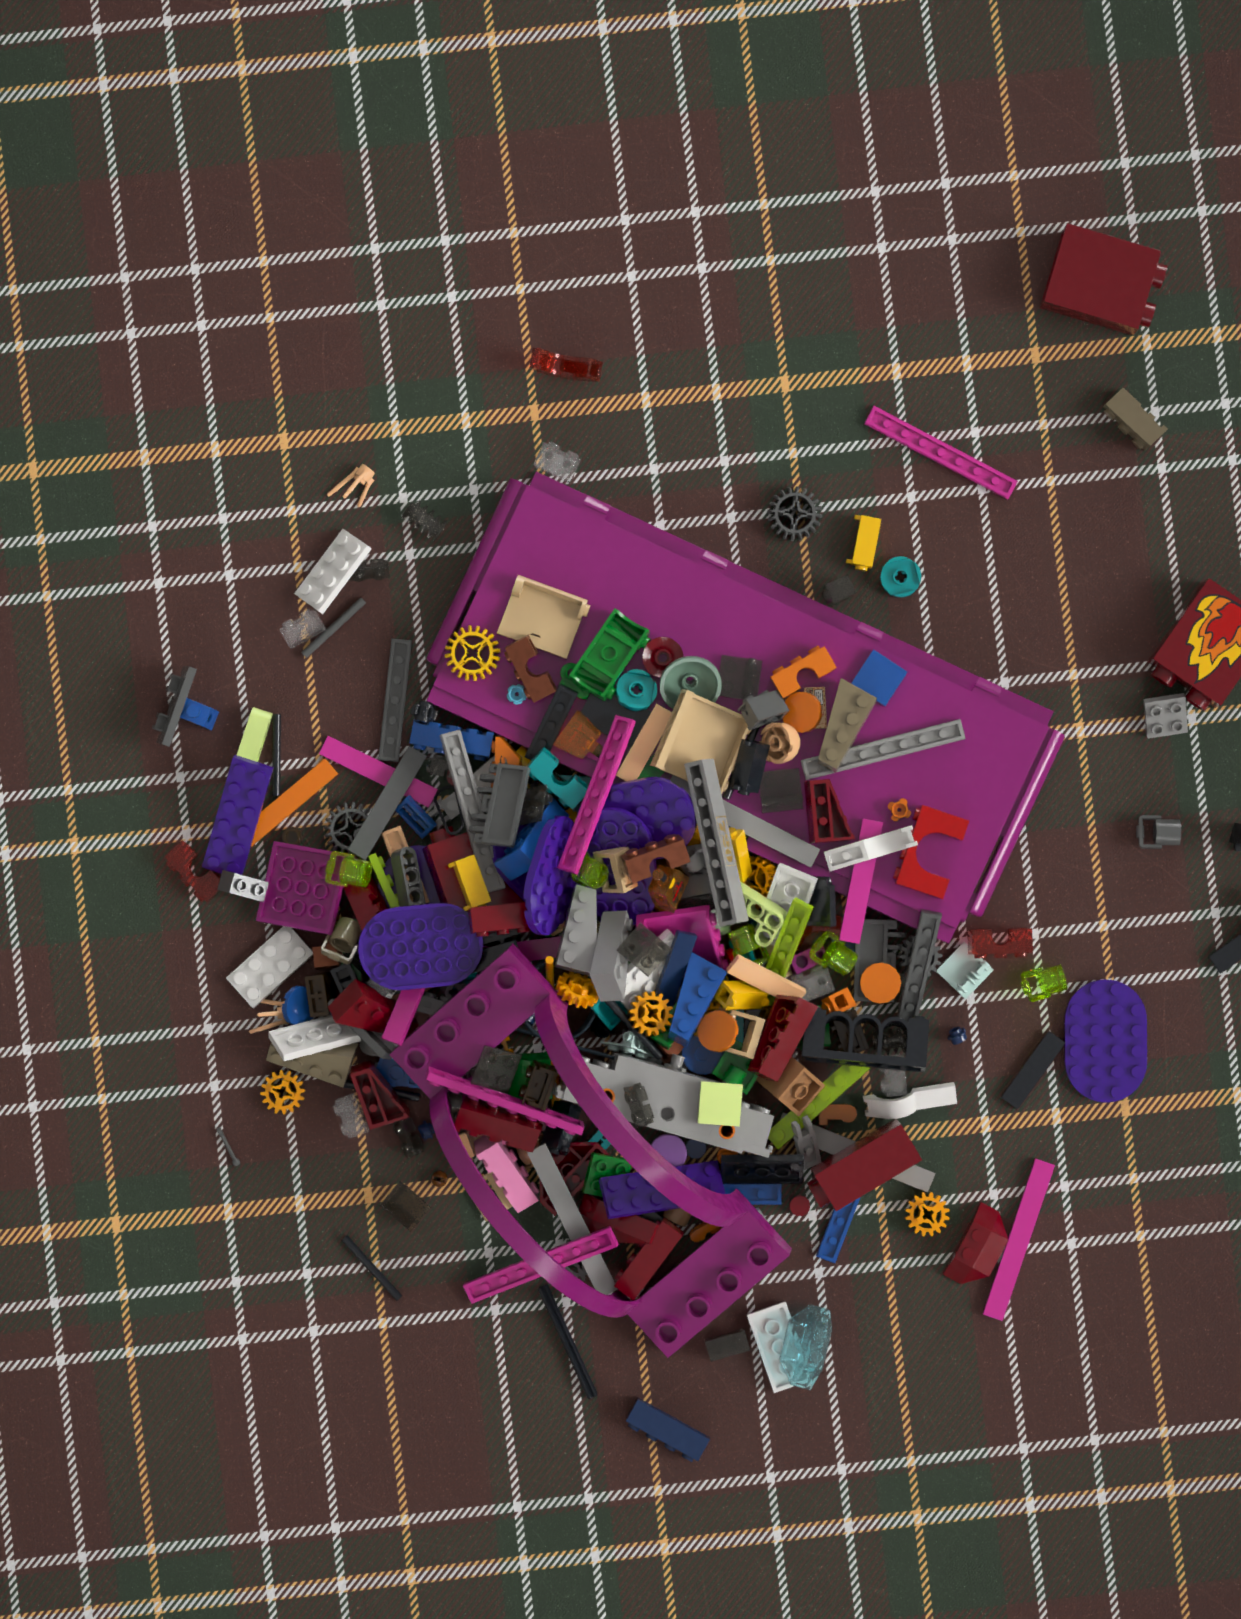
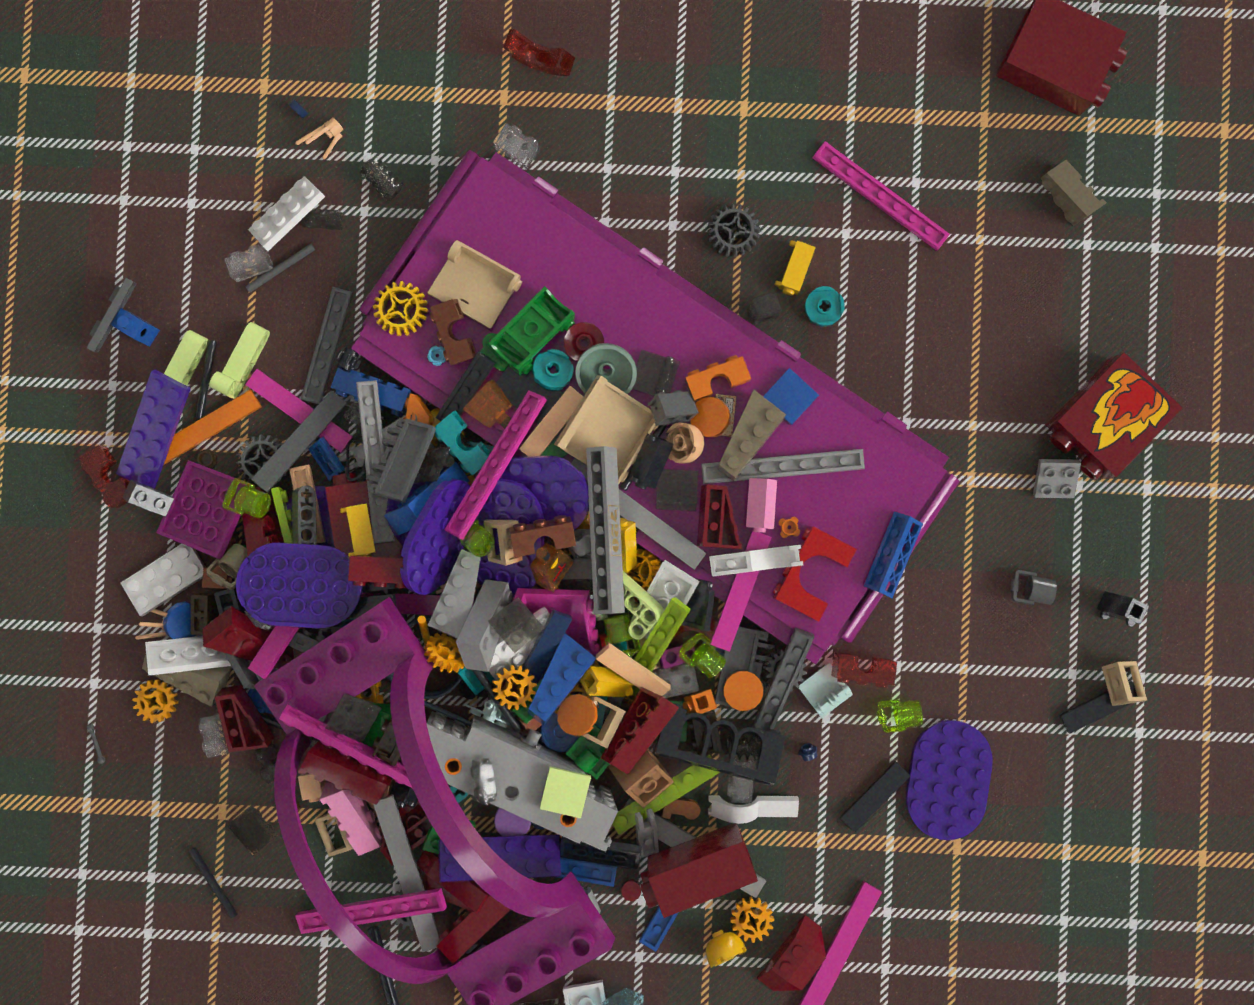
camera: 10 degrees right, 0 degrees up
none -> yellowish green beam [209,322,270,399]
none -> dark blue tile [289,99,308,118]
none -> yellow cylinder [706,930,747,968]
none -> bright pink brick [746,478,777,533]
none -> blue fence [864,511,923,598]

